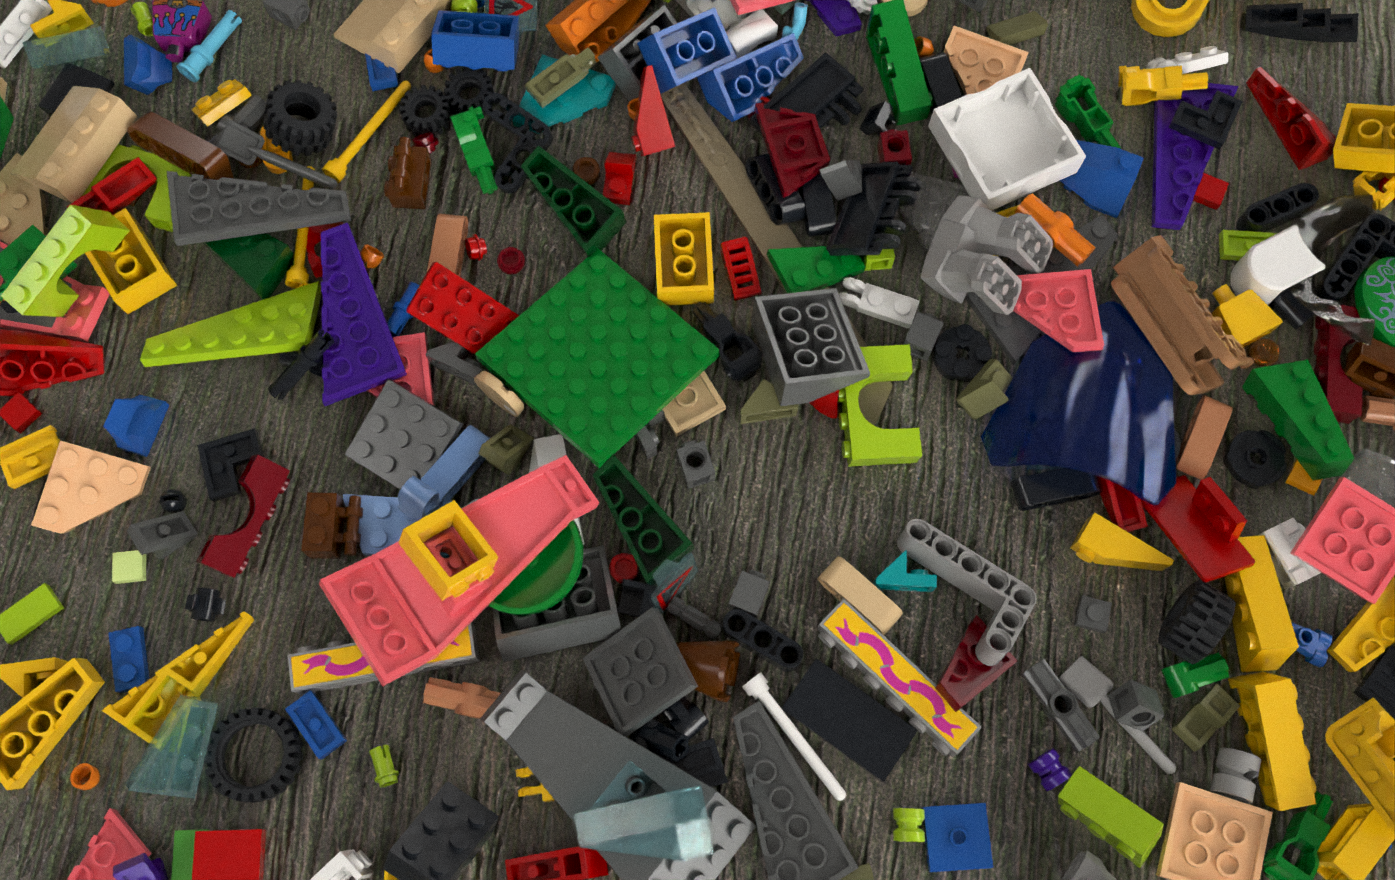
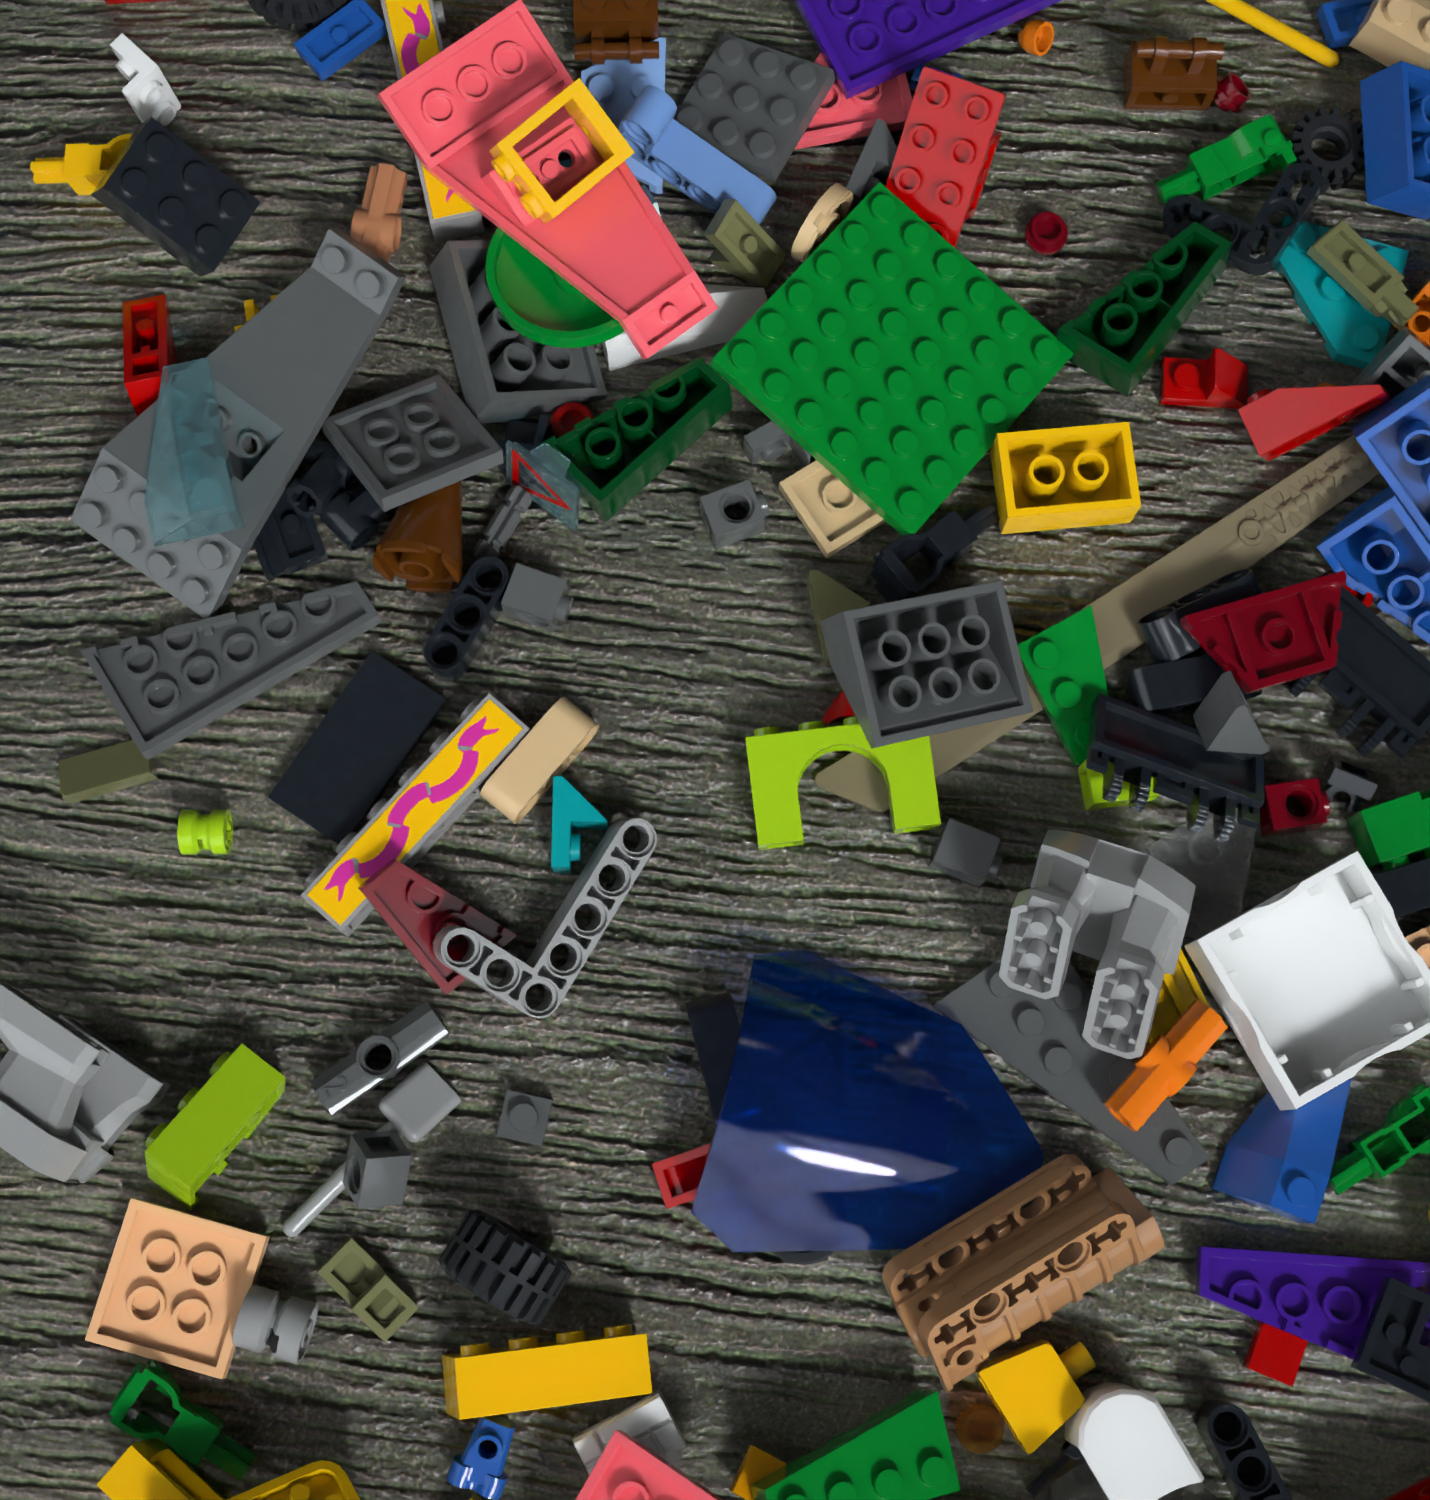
camera: 85 degrees right, 5 degrees up
lime pin [369,745,399,788] -> none
black tyre [399,85,451,137] -> none
nougat beam [427,213,468,277] -> none
red plate [465,234,487,261] -> none
reddish brown tile [572,157,600,185] -> none
red slope [720,237,762,301] -> none
white piece [742,672,846,801] -> none
white hinge [839,277,920,329] -> none
blue plate [922,803,993,872] -> none
black plate [933,324,992,382] -> none
olive slope [956,359,1013,420] -> none
coral plate [1013,269,1104,352] -> none
dark purple wheel [1028,748,1072,792] -> none
yellow slope [1070,513,1174,571] -> none
red bracket [1139,475,1255,583] -> none
green piece [1161,652,1229,699] -> none
nougat beam [1173,395,1233,480] -> none
lime plate [1219,230,1277,261] -> none
black plate [1223,430,1287,489] -> none
yellow wedge [1228,672,1316,811] -> none

